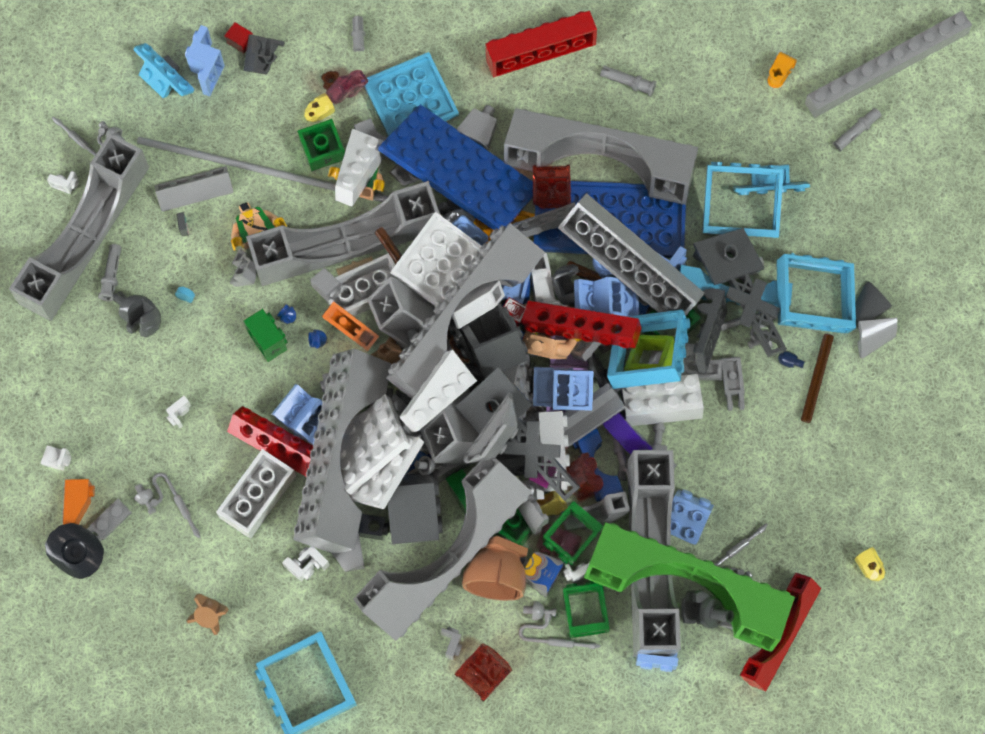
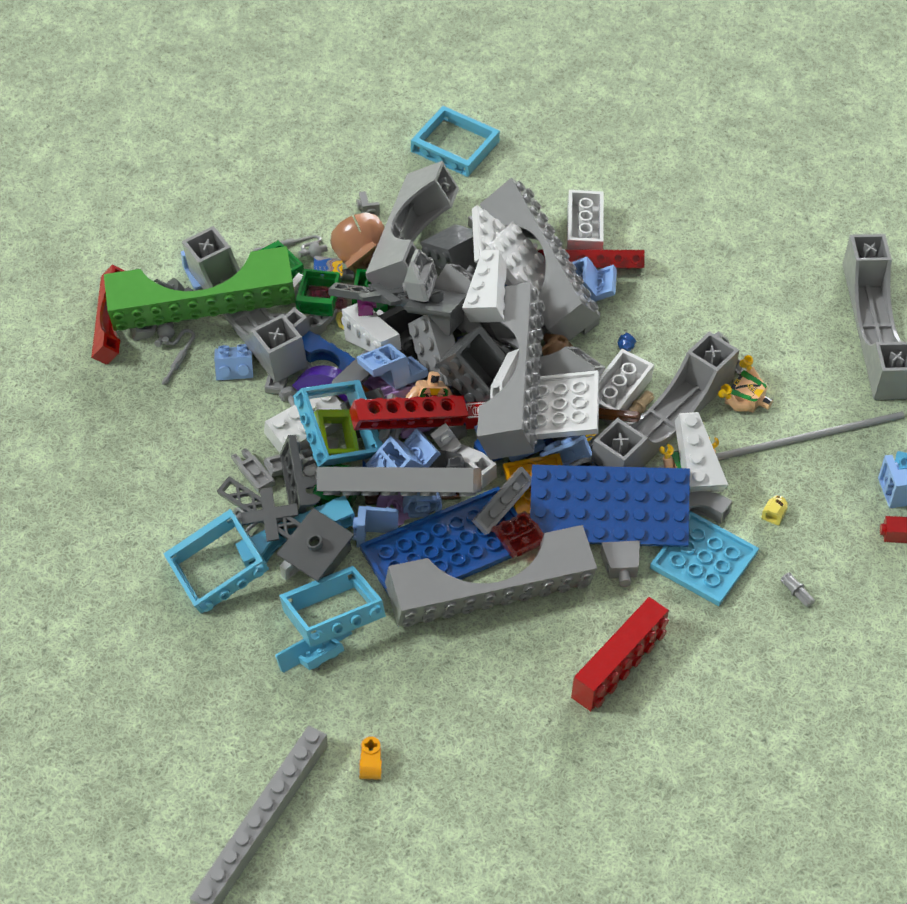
camera: 145 degrees right, 20 degrees down
white bracket [41,445,71,471] -> none
black hat [45,523,104,579] -> none
orange slope [63,479,95,525] -> none
light grey hinge [87,499,132,541] -> none
light grey pin [98,244,122,301] -> none
dark grey piece [113,291,161,337] -> none
light grey piece [134,473,201,538] -> none
light grey panel [155,166,233,211] -> none
white bracket [166,396,191,428] -> none
medium azure tile [175,287,195,303] -> none
dark grey tile [177,212,189,236] -> none
medium nougat piece [186,593,229,635] -> none
dark grey slope [243,35,285,75] -> none
green brick [243,308,288,362] -> none
blue plate [277,304,296,324] -> none
green brick [297,119,345,172] -> none
light grey brick [310,267,341,302] -> none
reddish brown plate [321,71,341,90] -> none
orange slope [322,301,379,351] -> none
clear pink brick [326,70,368,104] -> none
clear red slope [454,643,513,702] -> none
light grey slope [518,494,549,536] -> none
clear red slope [567,453,603,503] -> none
light grey pin [600,65,657,97] -> none
dark blue cylinder [778,351,805,369] -> none
reddish brown axle [801,333,834,423] -> none
light grey pin [833,108,881,152] -> none
dark grey slope [855,281,892,329] -> none
light yellow rock [855,547,885,581] -> none
light grey slope [858,318,897,358] -> none

